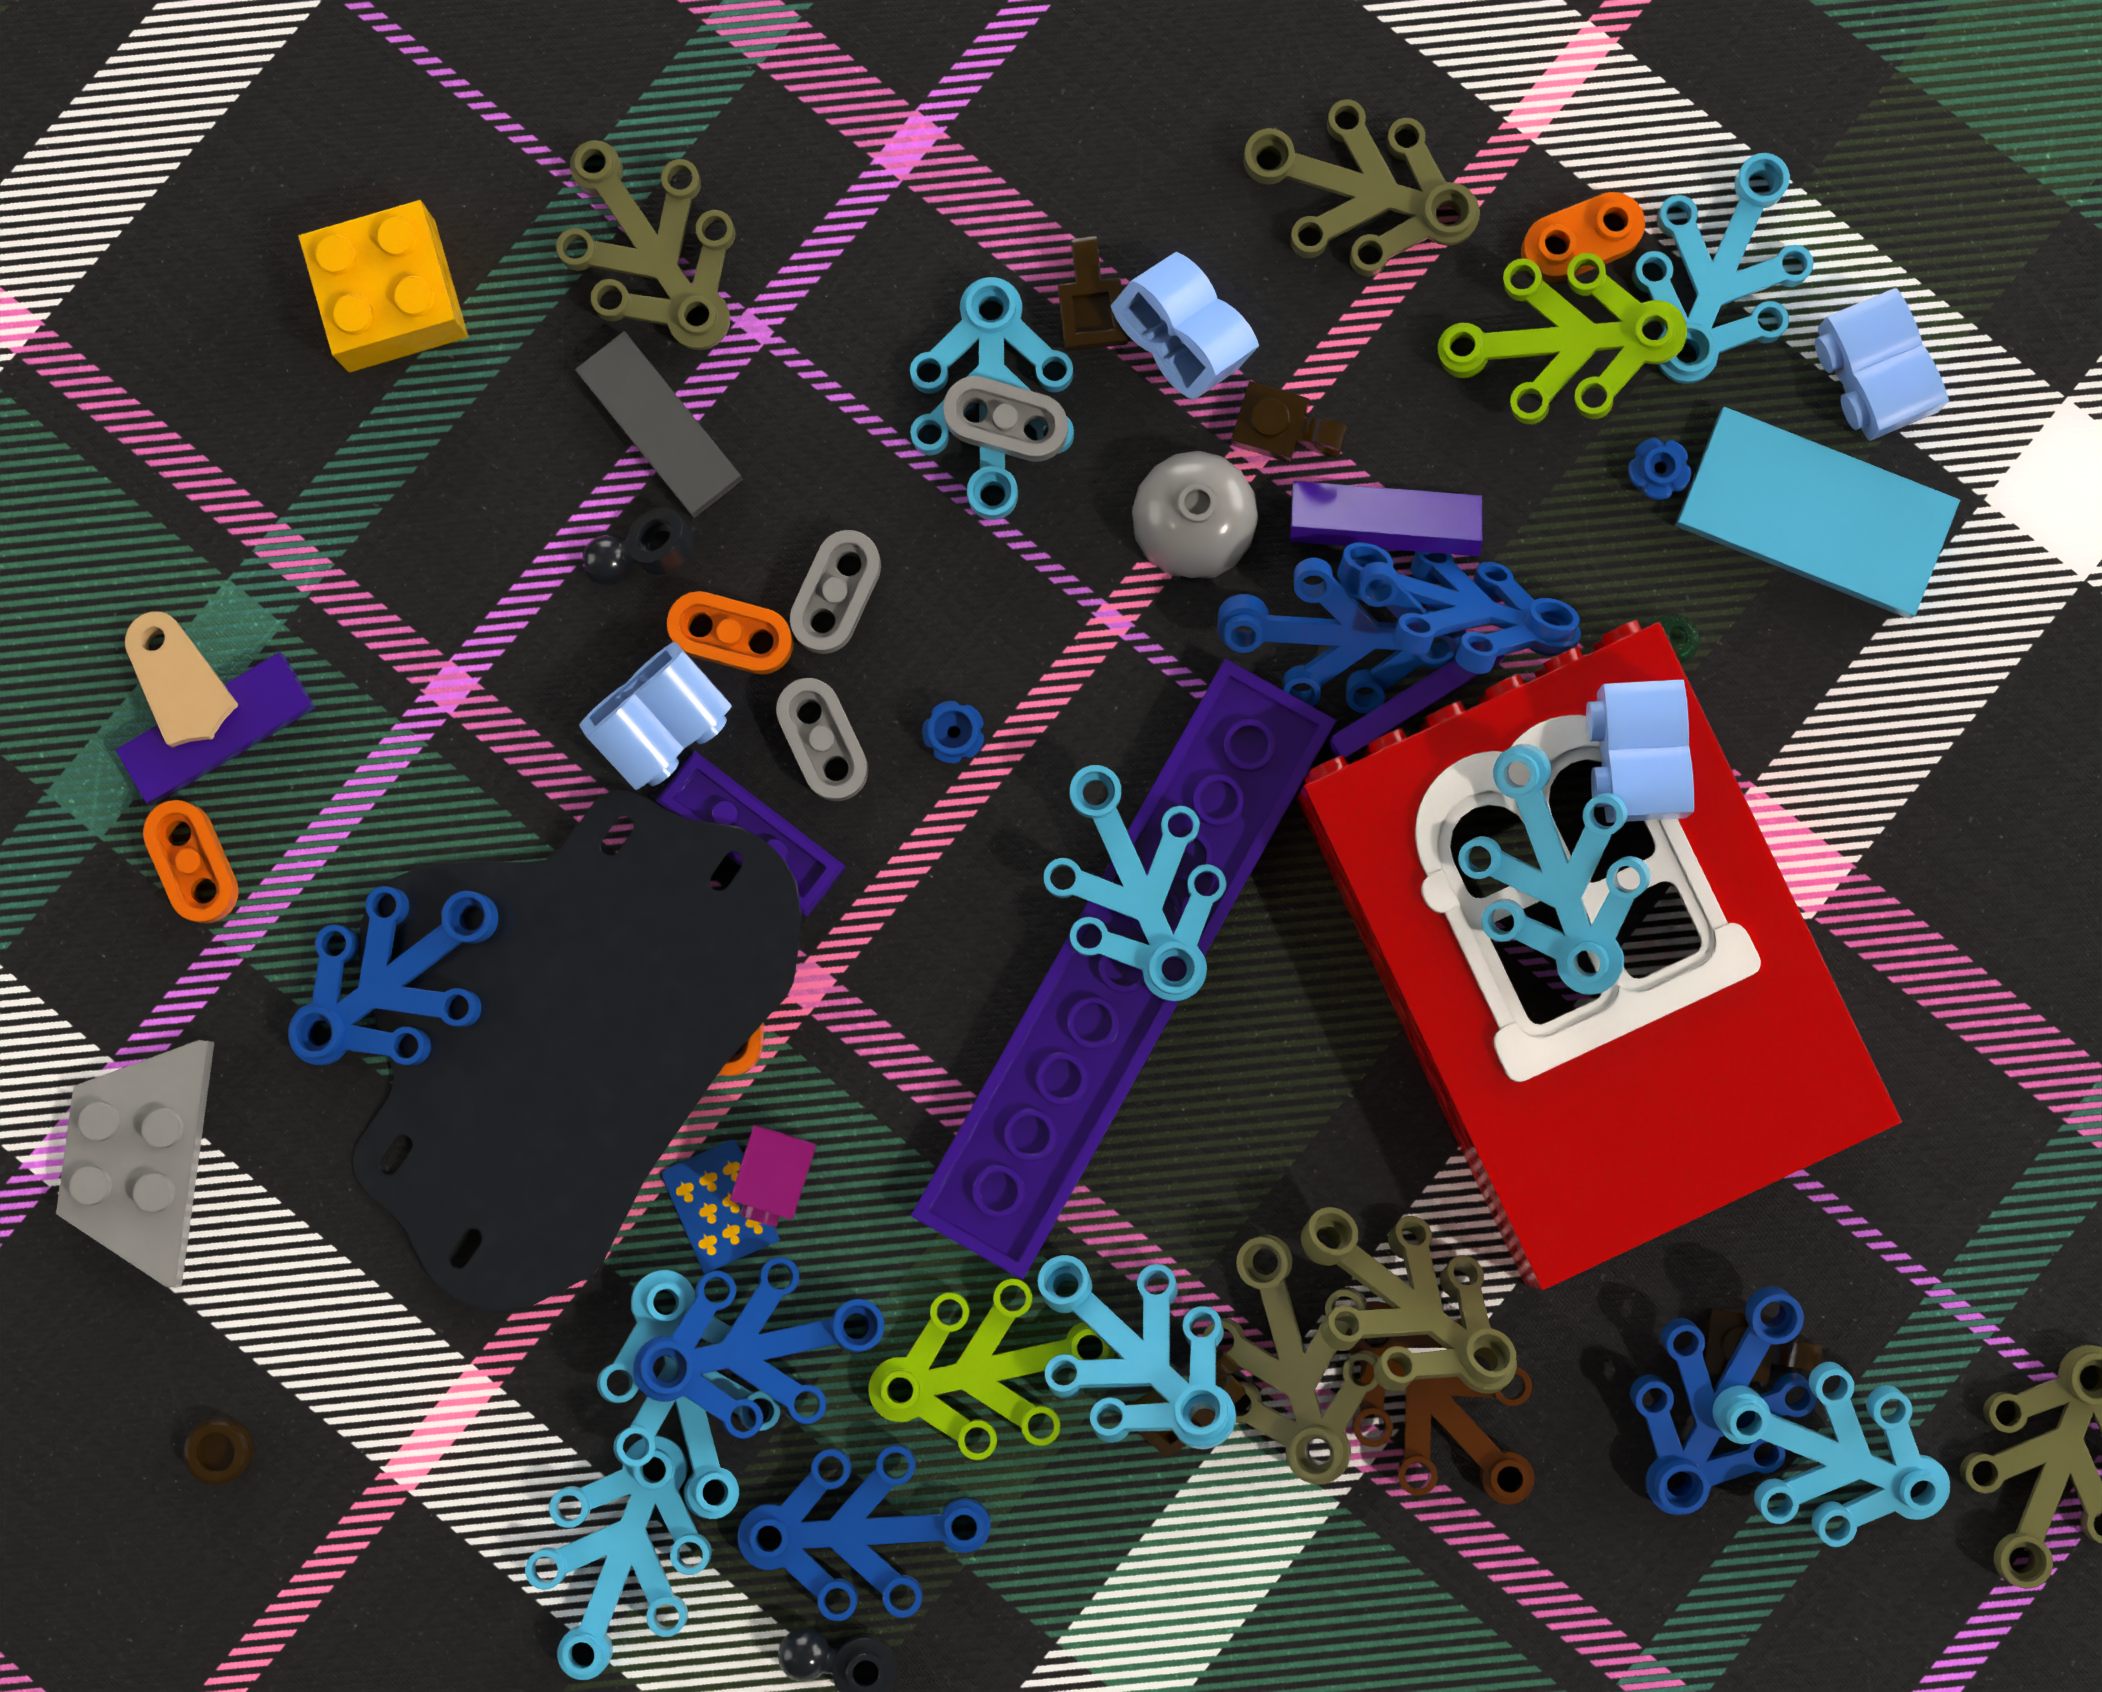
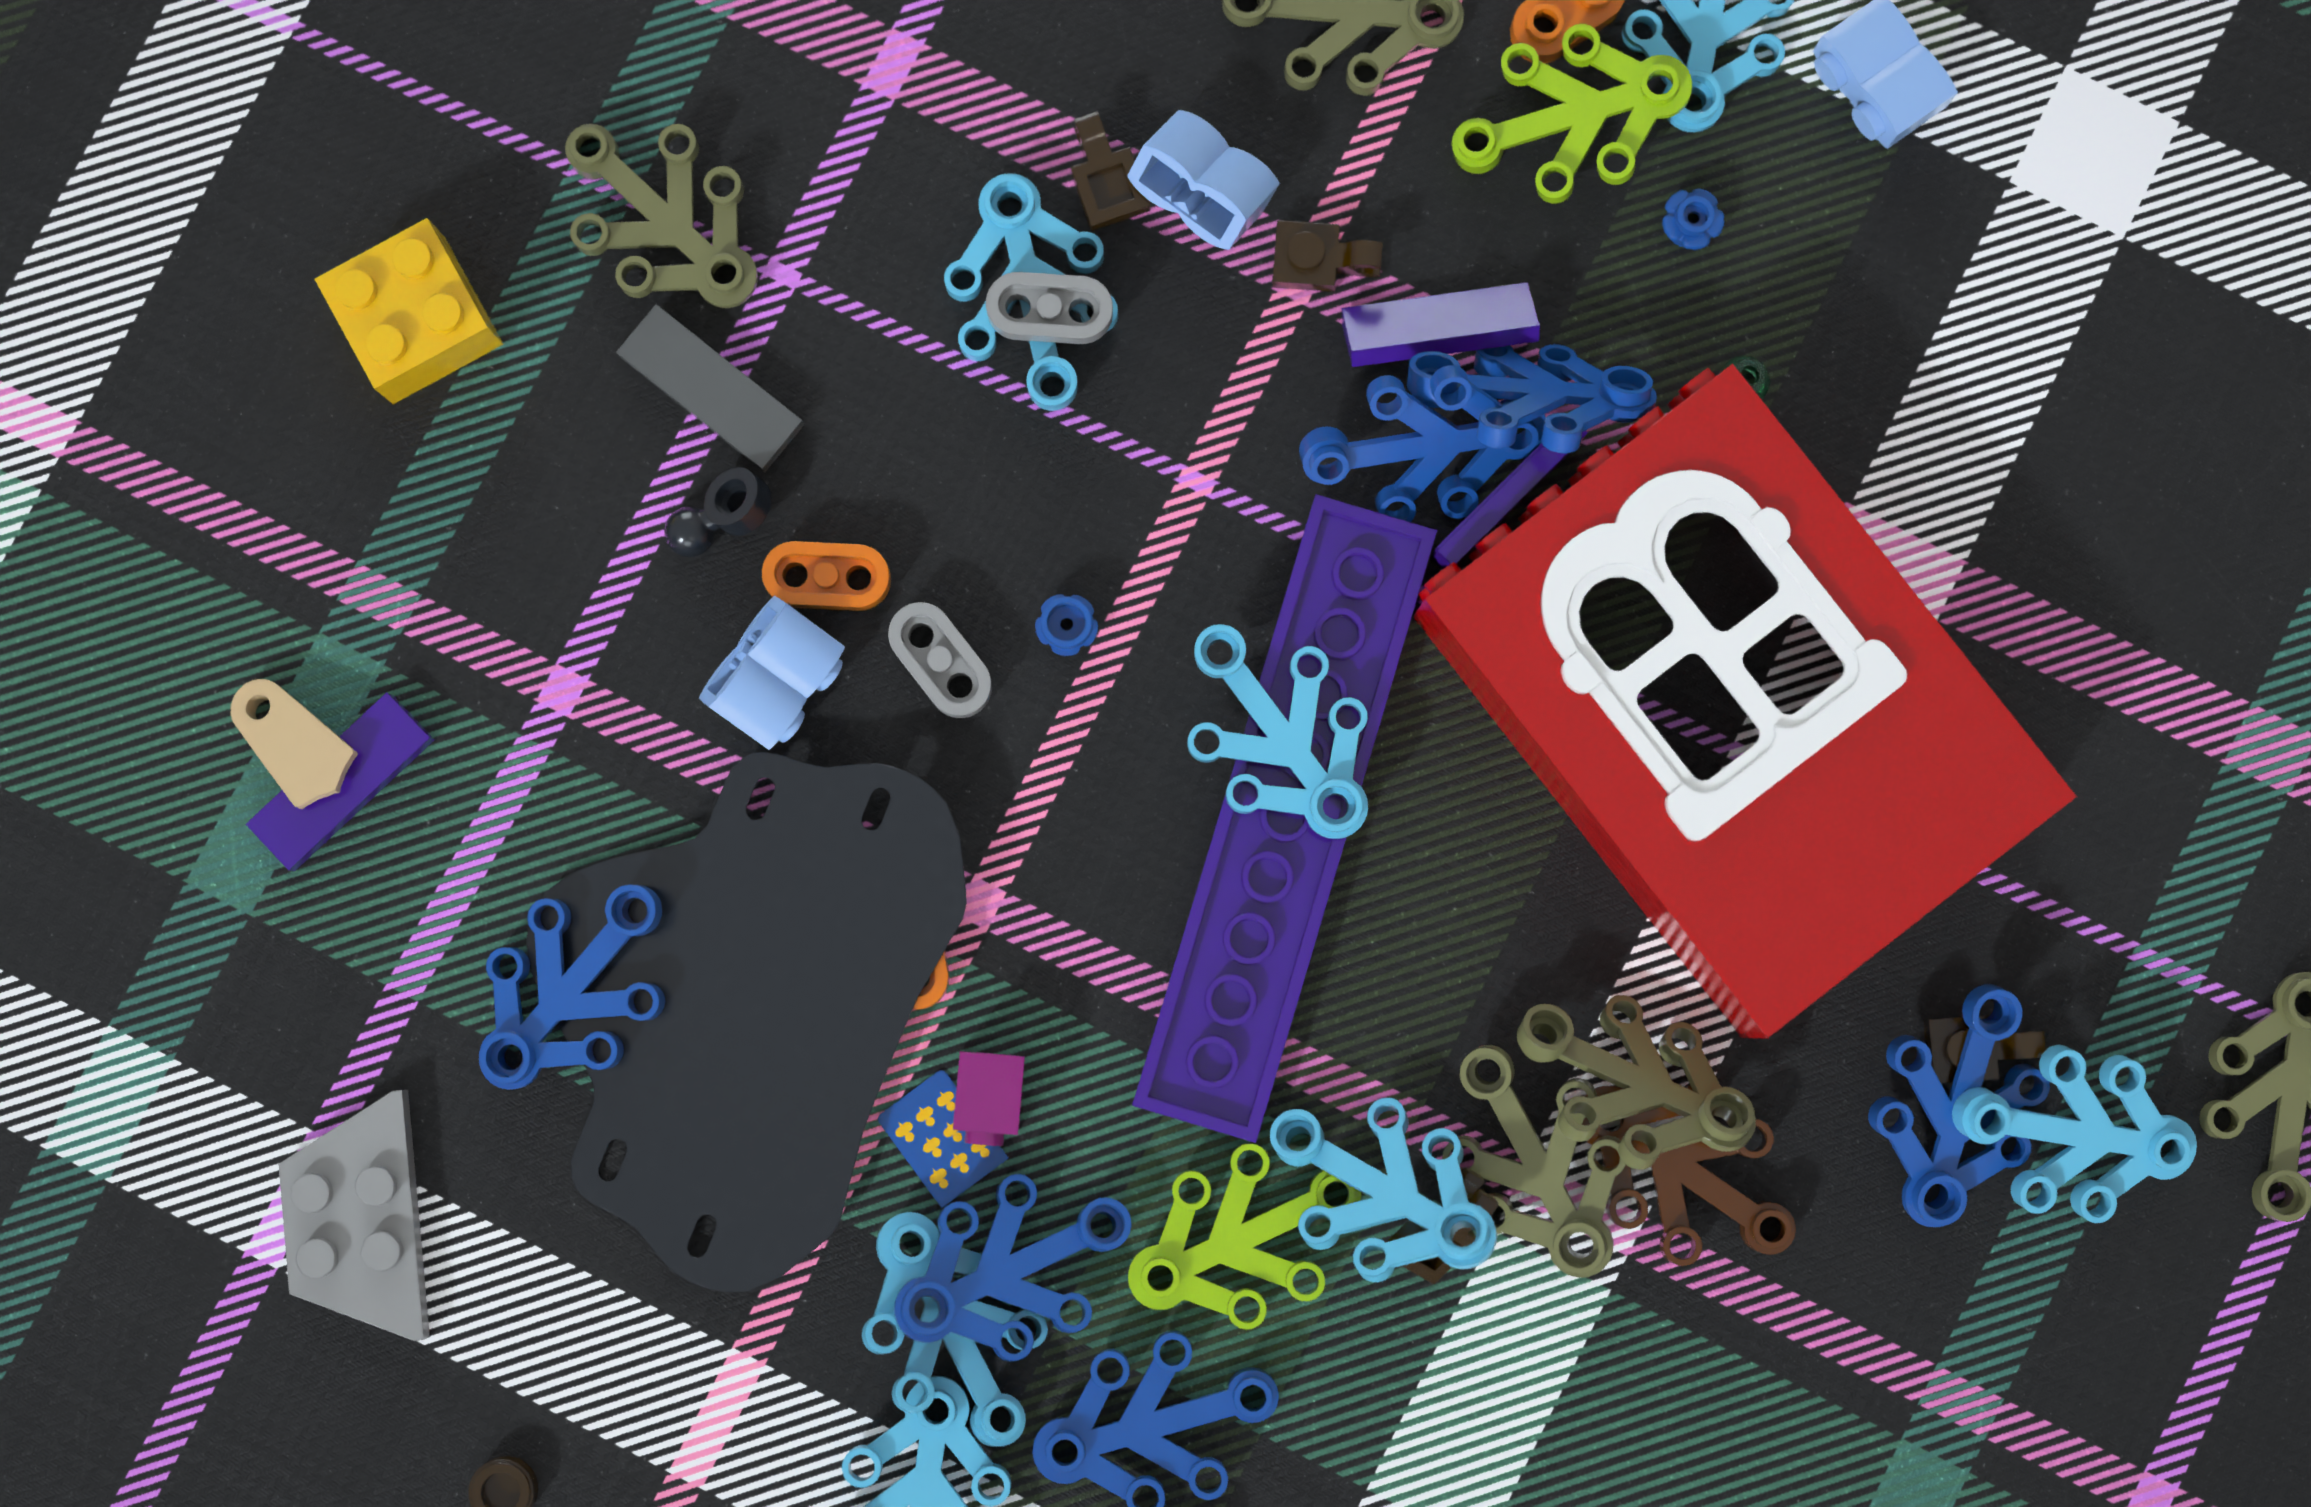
camera: 20 degrees left, 0 degrees up
orange plate [143,800,238,923] -> none
dark purple tile [656,750,846,917] -> none
light grey plate [790,530,881,654] -> none
light grey cylinder [1132,451,1258,579] -> none
medium azure plant [1458,744,1651,995] -> none
light blue brick [1586,680,1694,823] -> none
medium azure tile [1675,407,1960,619] -> none

